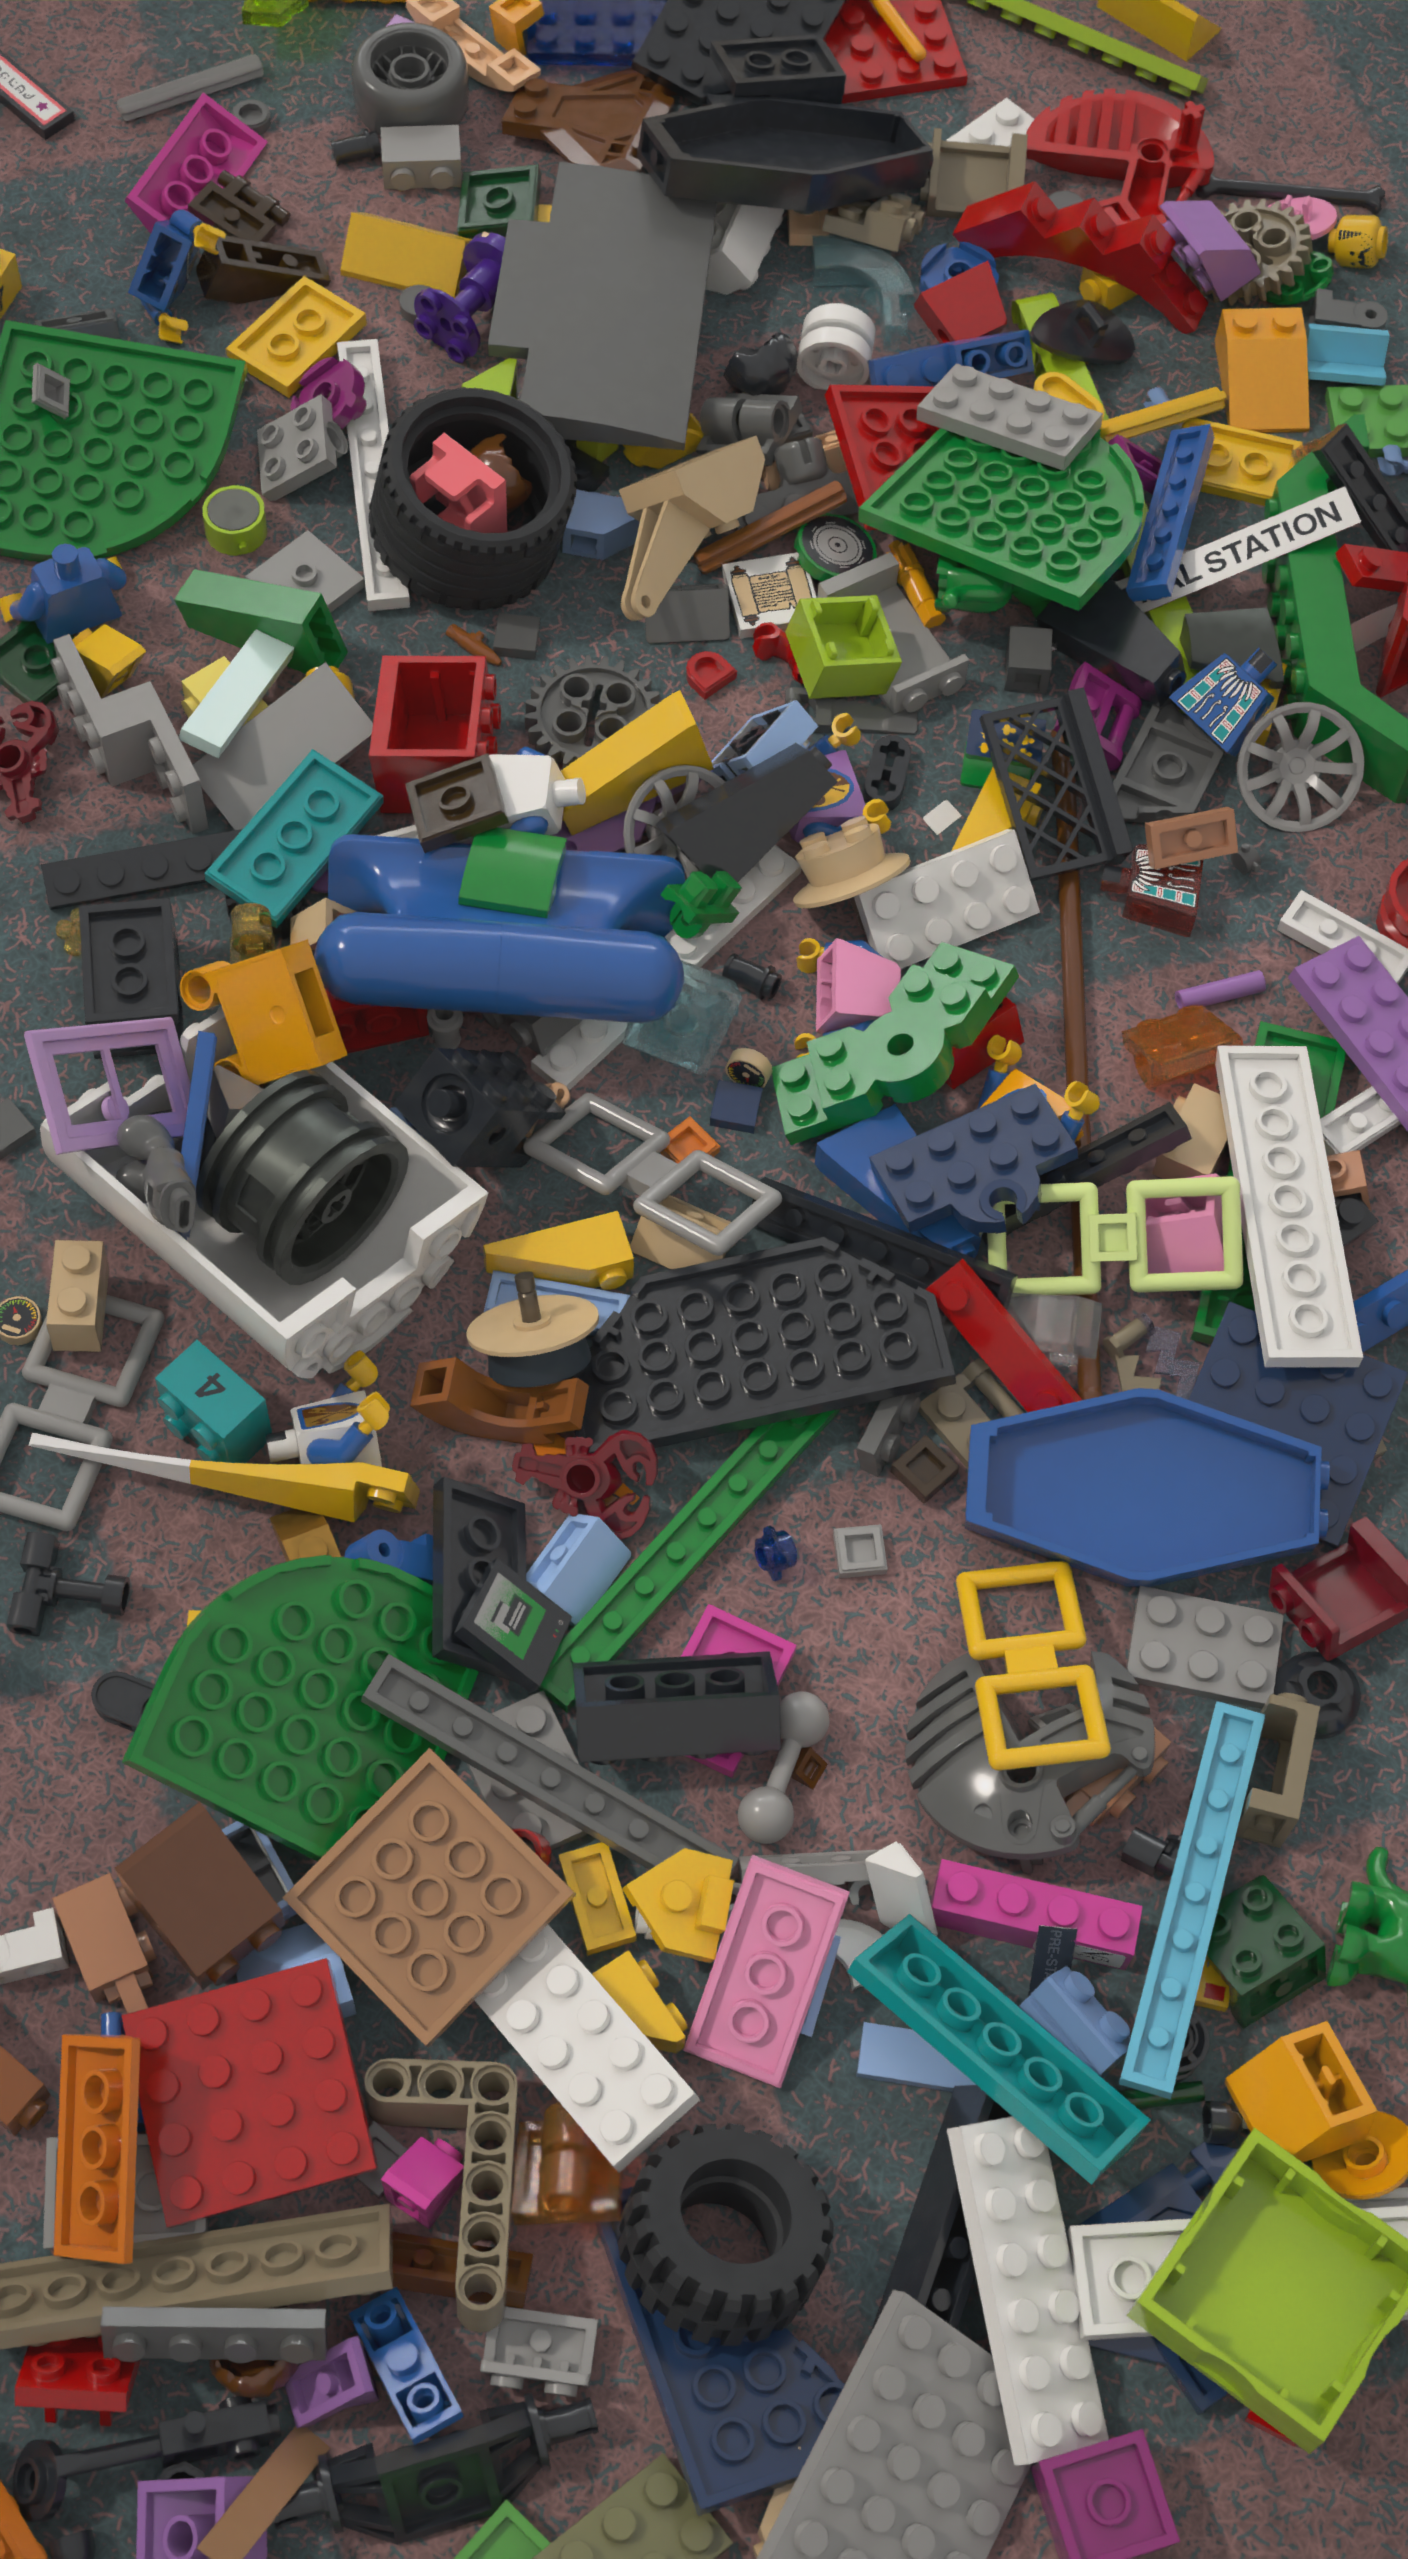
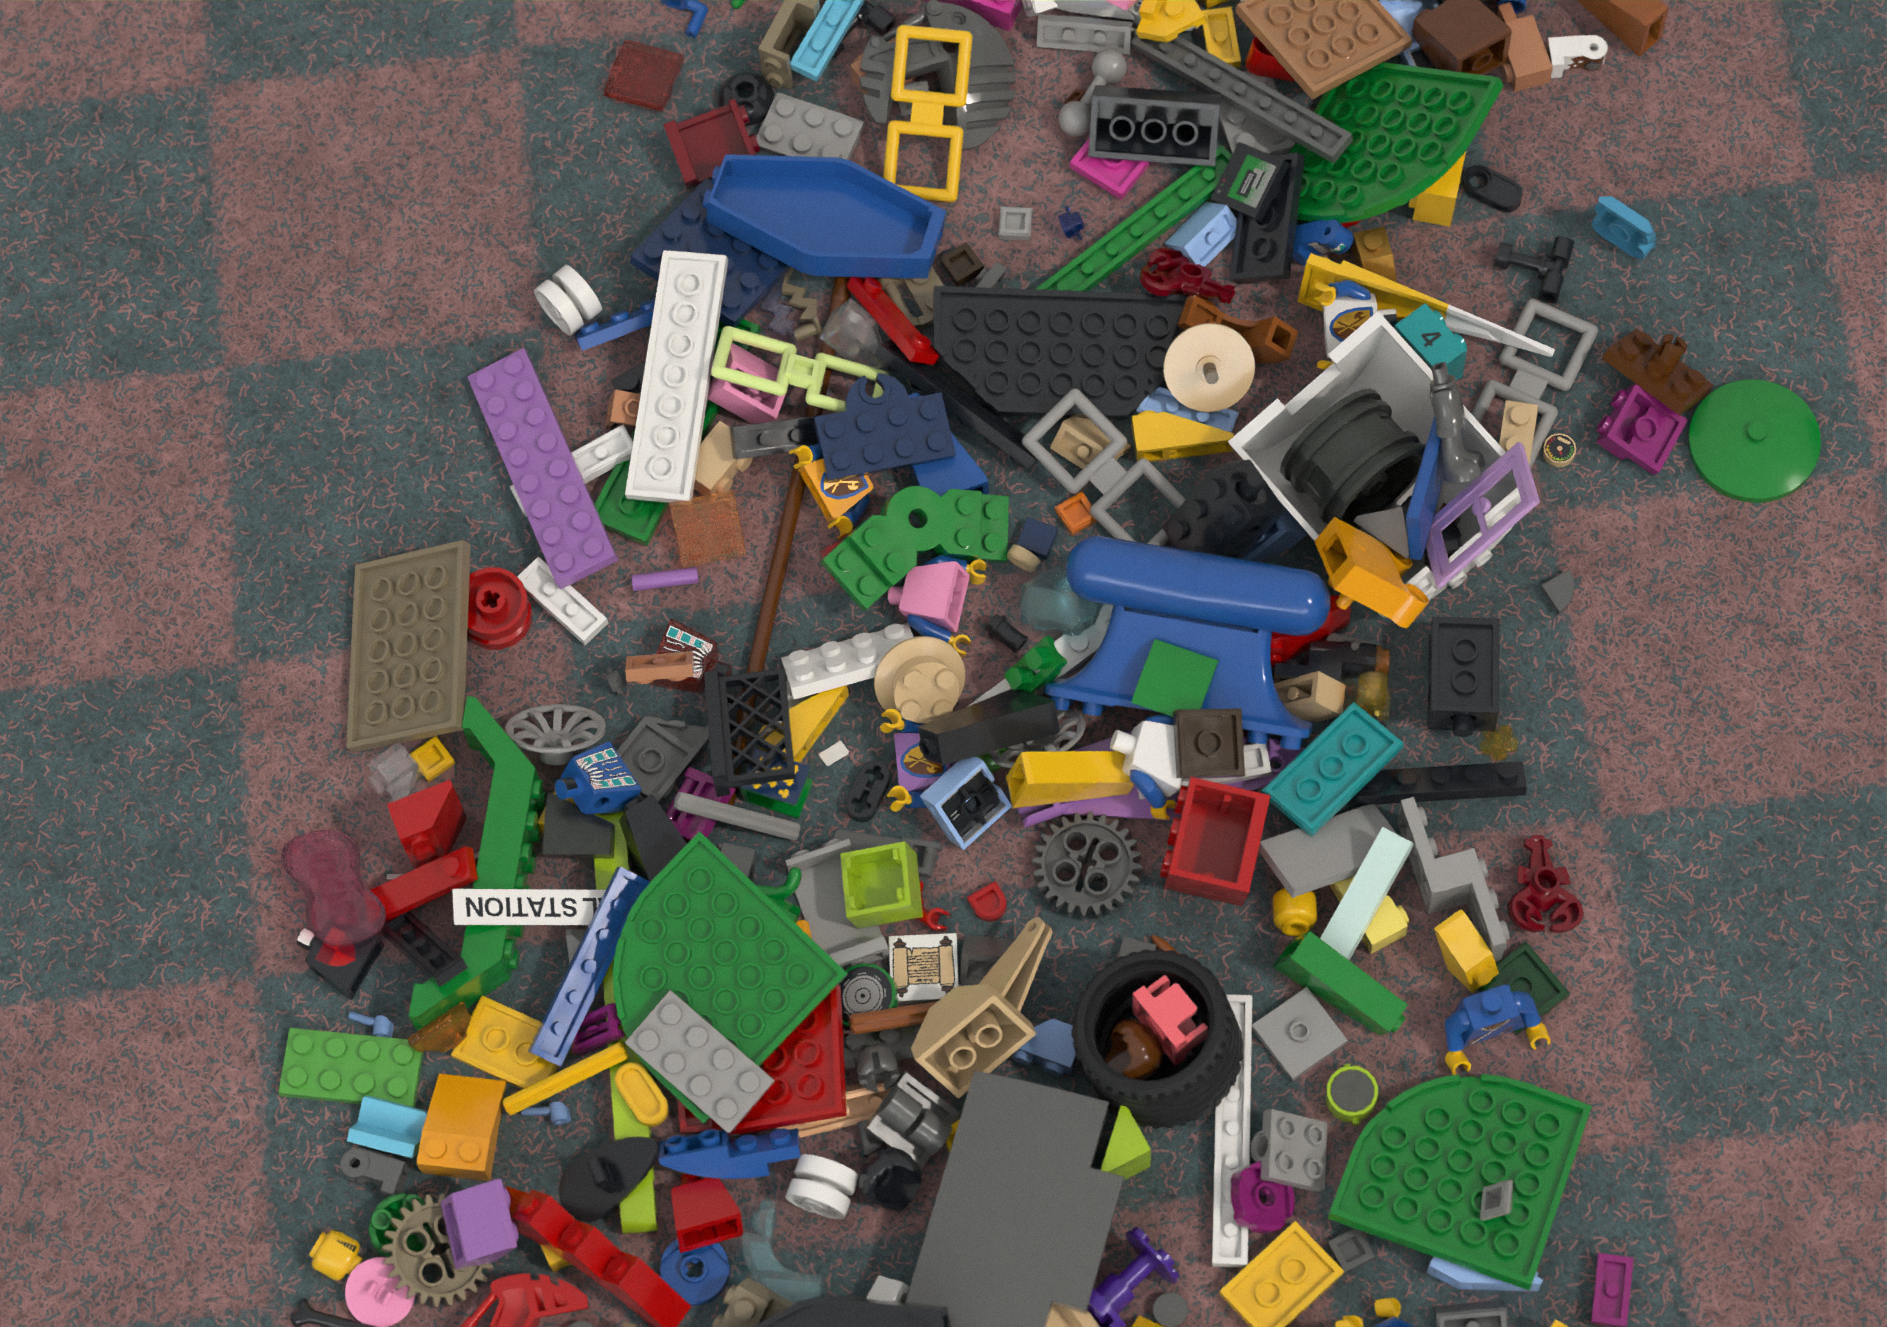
camera: 160 degrees left, 5 degrees up
none -> light grey axle [674,792,801,841]

